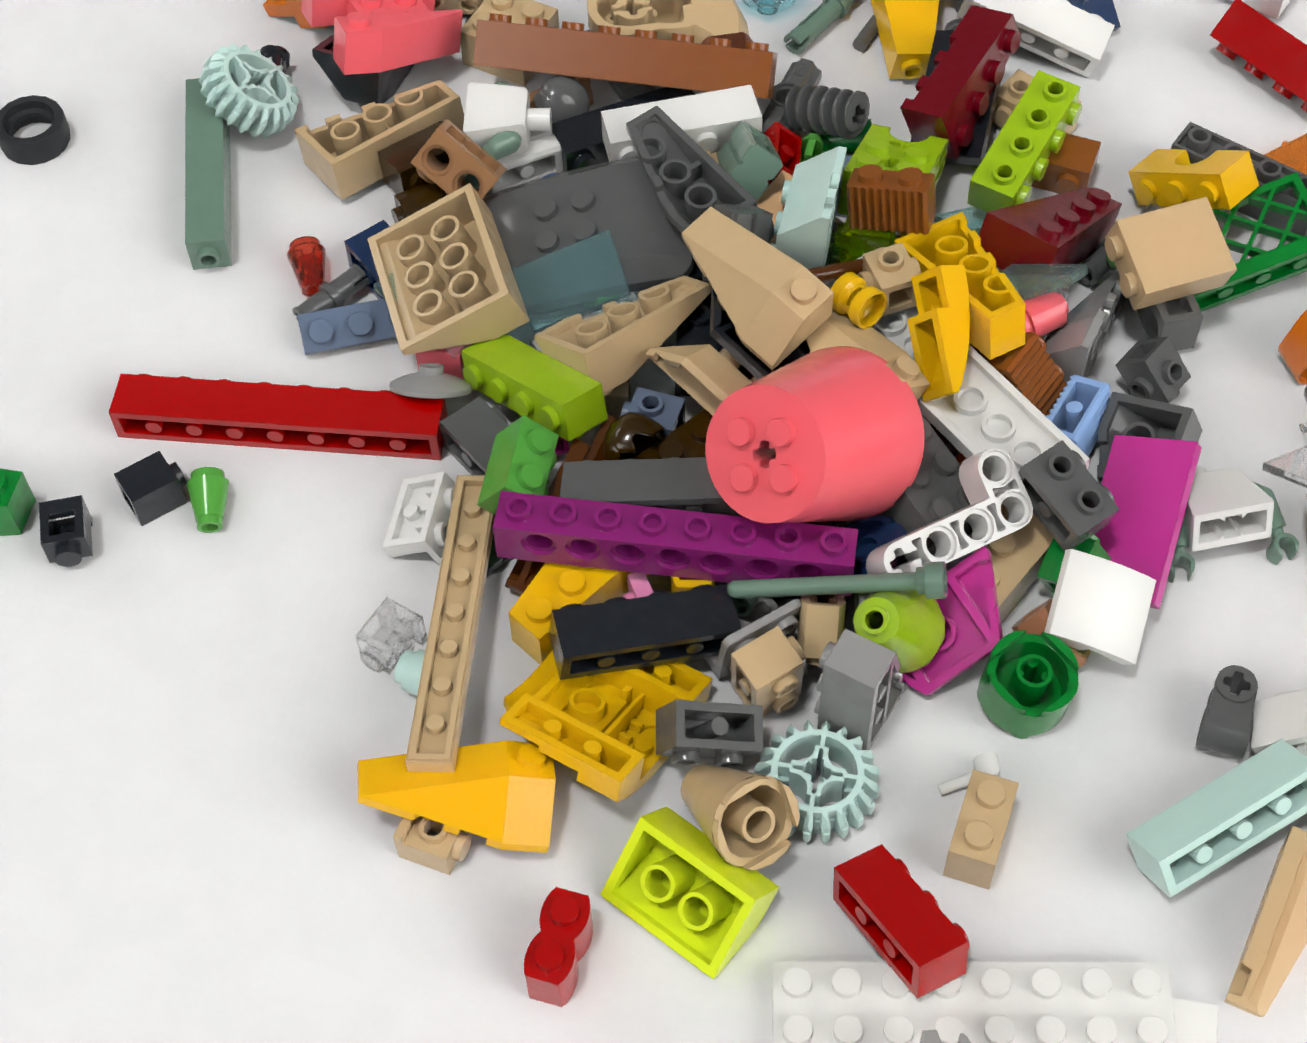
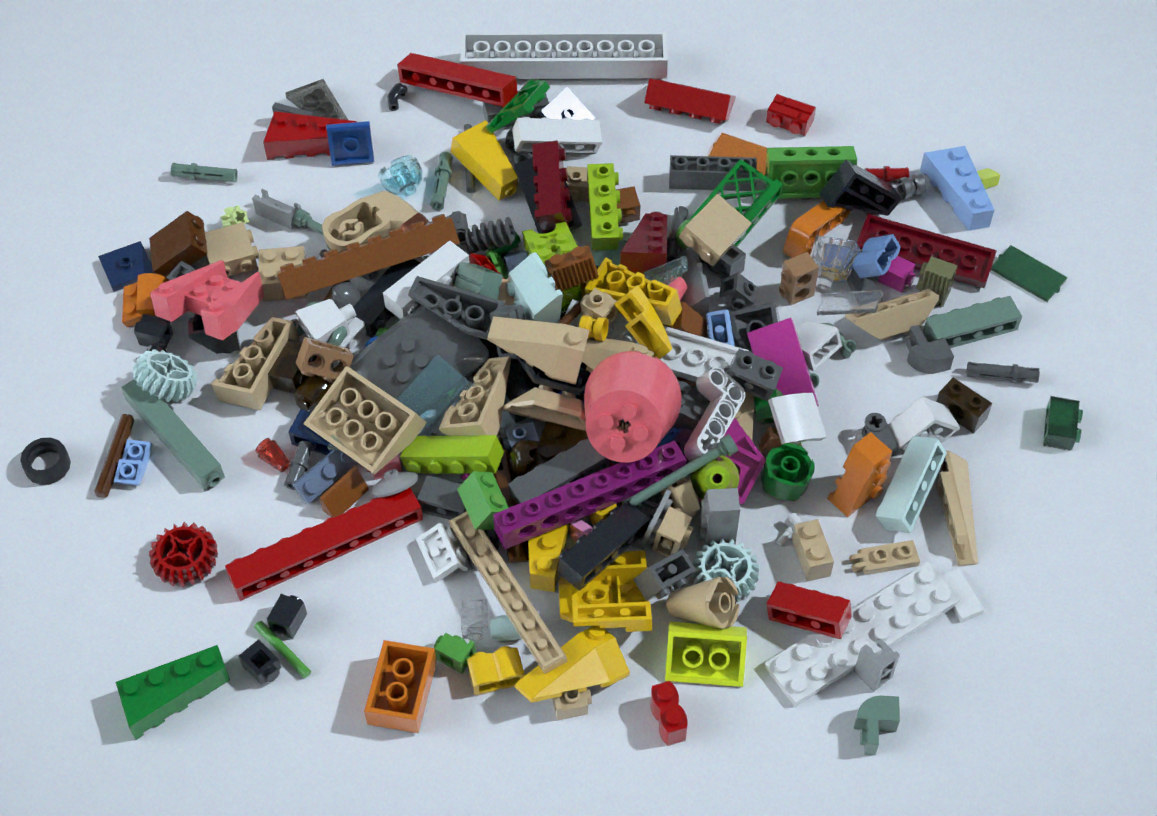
camera: 35 degrees left, 0 degrees up
bright green cone [187,467,229,533] -> none
yellow arch [1128,149,1259,210] -> none
none -> reddish brown axle [94,414,135,498]
none -> light blue slope [114,439,153,486]
none -> black brick [134,314,173,347]
none -> red gear [149,522,218,588]
none -> bright green bar [254,620,311,678]
none -> dark orange slope [320,467,369,517]
none -> orange brick [364,640,437,733]
none -> bright green brick [434,633,476,674]
none -> yellow brick [467,646,525,695]
none -> medium nougat brick [779,252,819,305]
none -> orange wedge [827,432,892,518]
none -> tan hinge [849,540,920,575]

